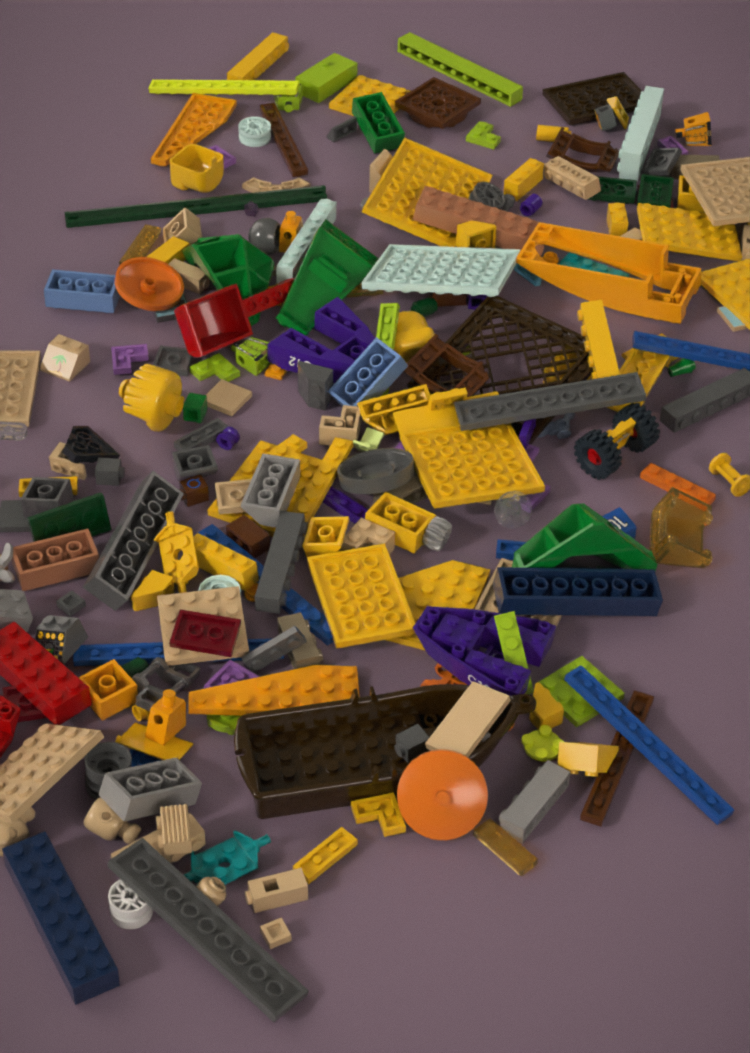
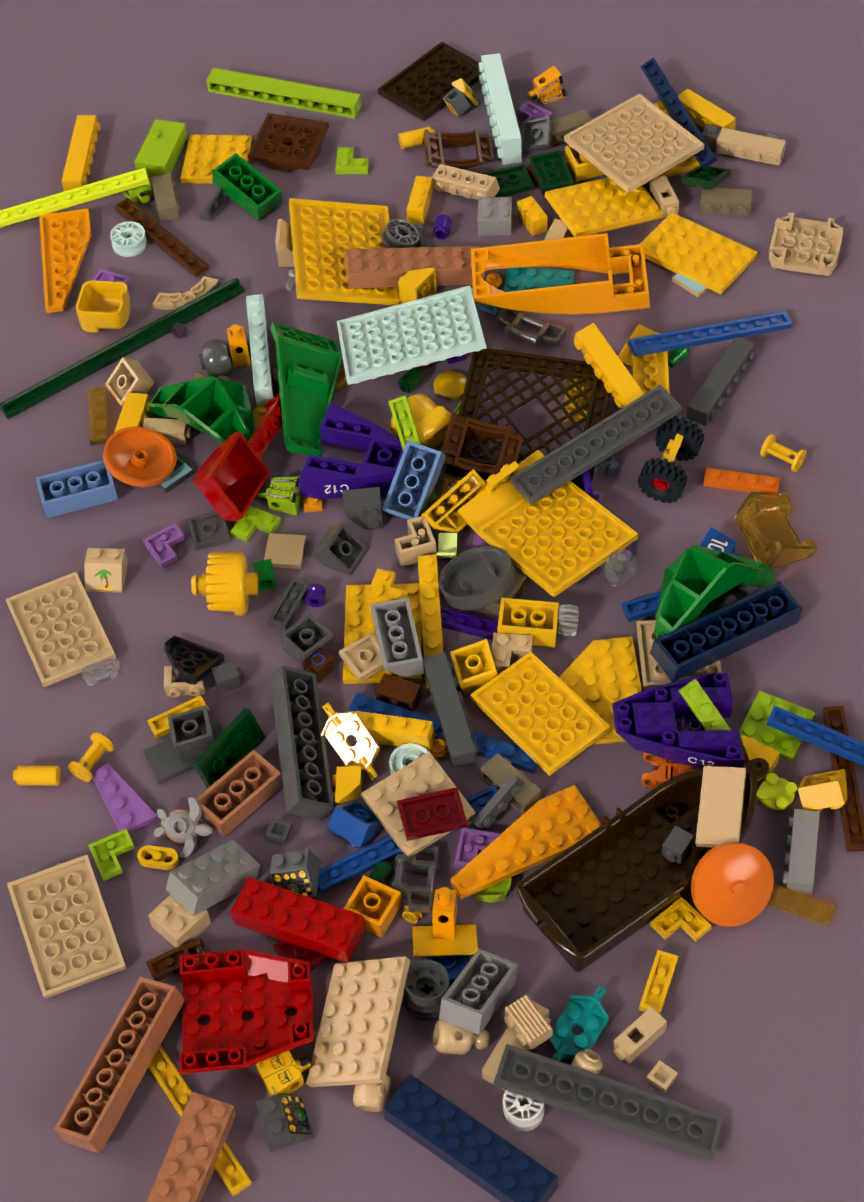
camera: 20 degrees left, 10 degrees up
none -> dark tan brick [151,173,181,222]
none -> dark grey slope [312,522,368,575]
none -> blue slope [327,800,383,848]
none -> yellow dish [433,371,467,400]
none -> light grey brick [478,197,512,236]
none -> flat silver bar [497,308,566,345]

